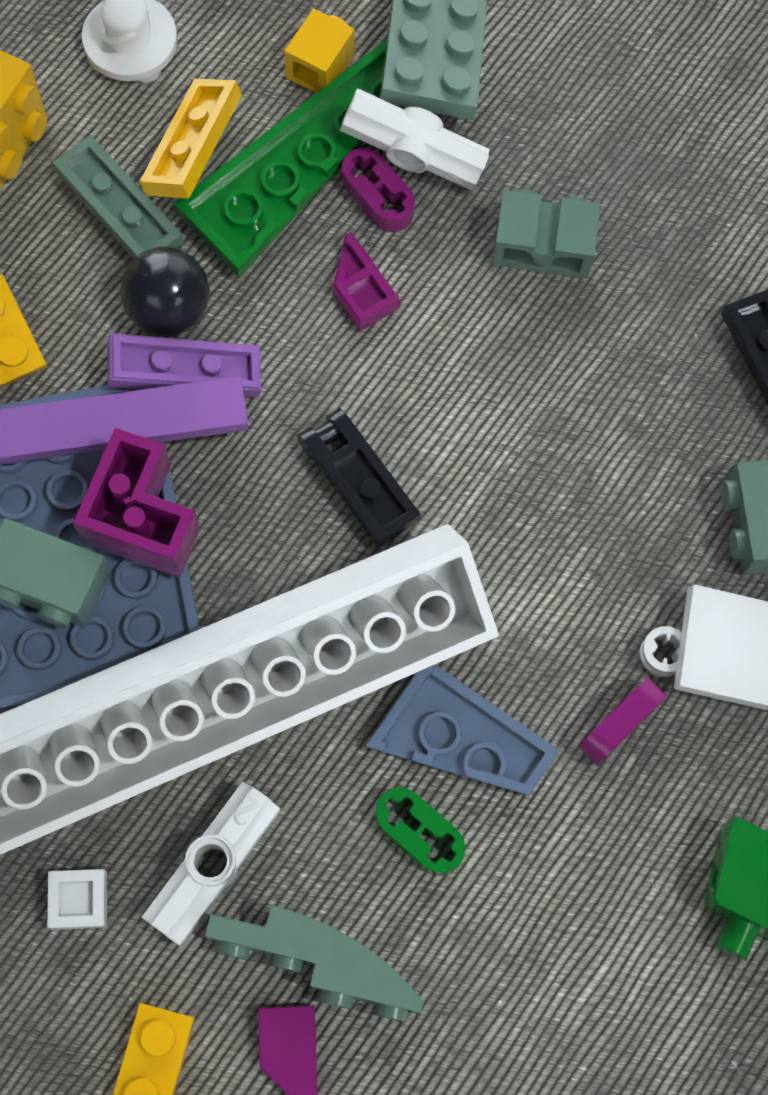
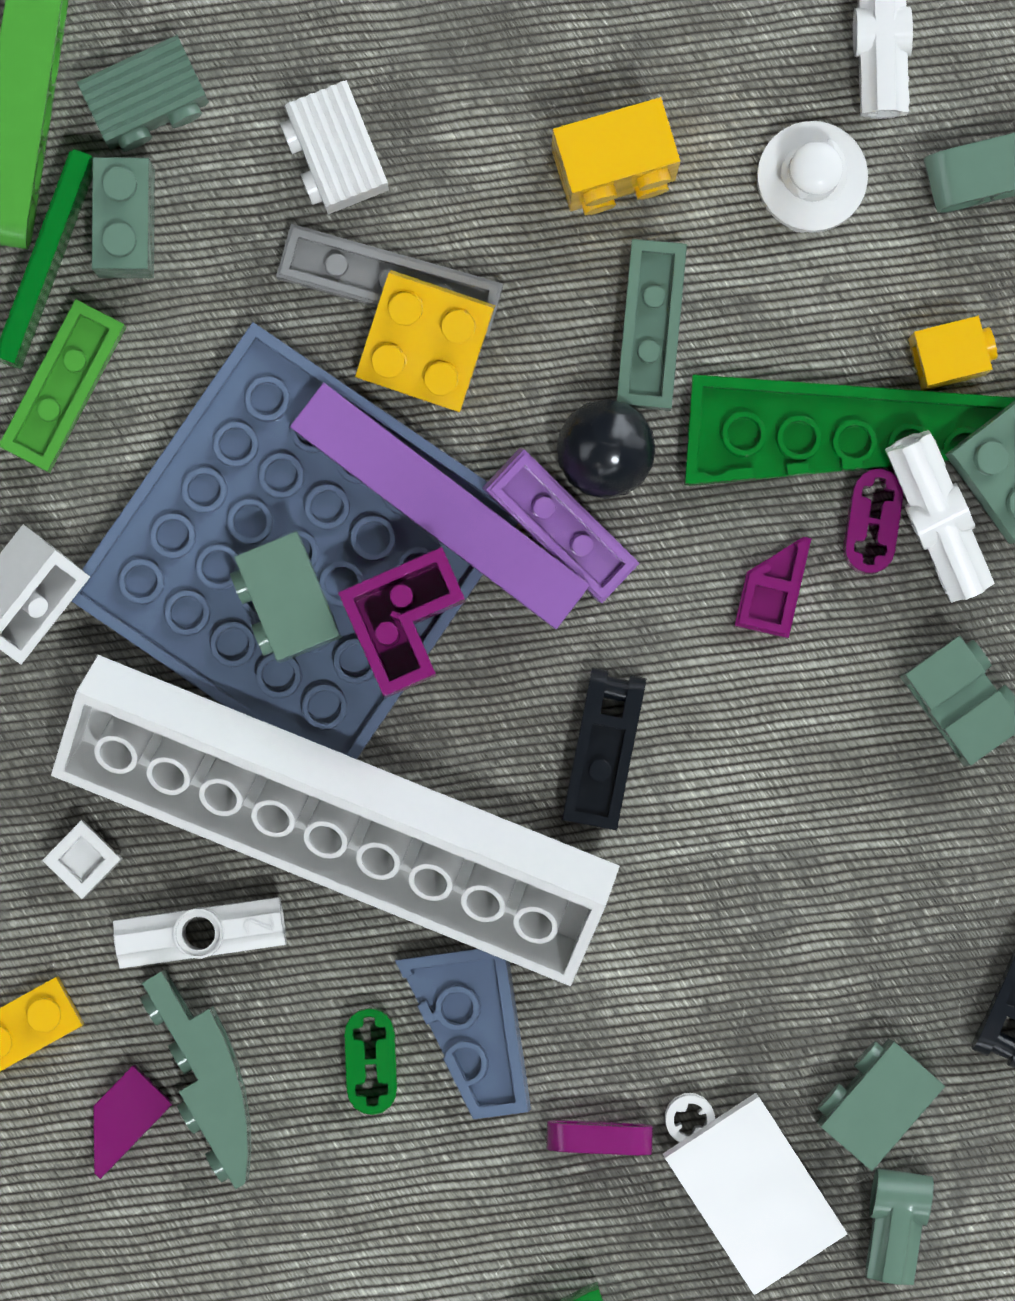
camera: 50 degrees right, 15 degrees up
yellow plate [139,78,242,199] -> none

